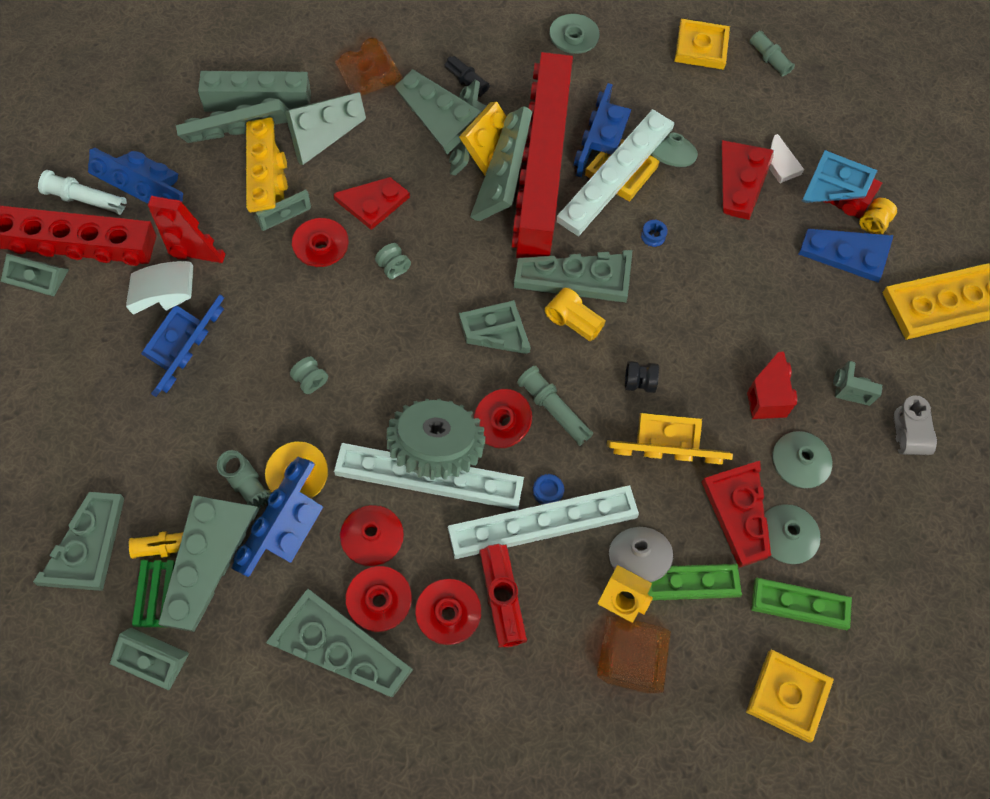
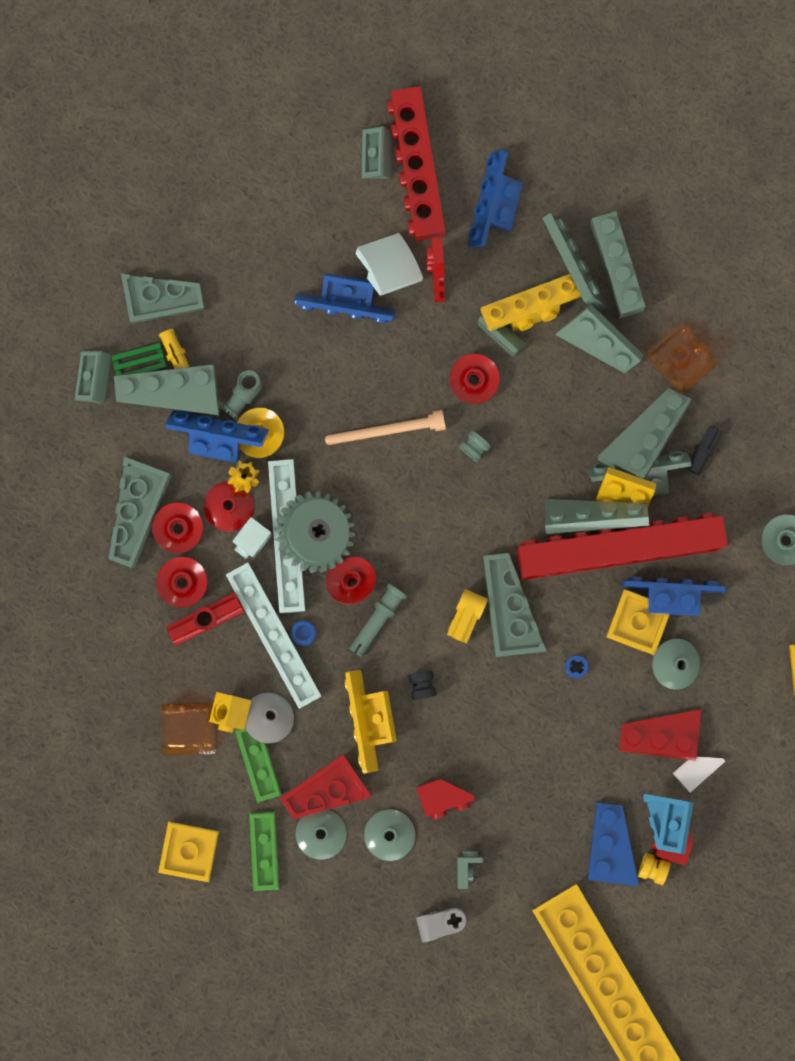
camera: 80 degrees right, 20 degrees up
light aqua pin [38,170,127,215] -> none
sand green wheel [290,356,328,394] -> none
red wing [334,177,410,230] -> none
sand green wing [459,300,531,354] -> none
light aqua plate [556,109,674,237] -> none
none -> yellow gear [228,461,260,493]
none -> light aqua brick [232,518,272,559]
none -> light nougat piece [325,410,446,445]

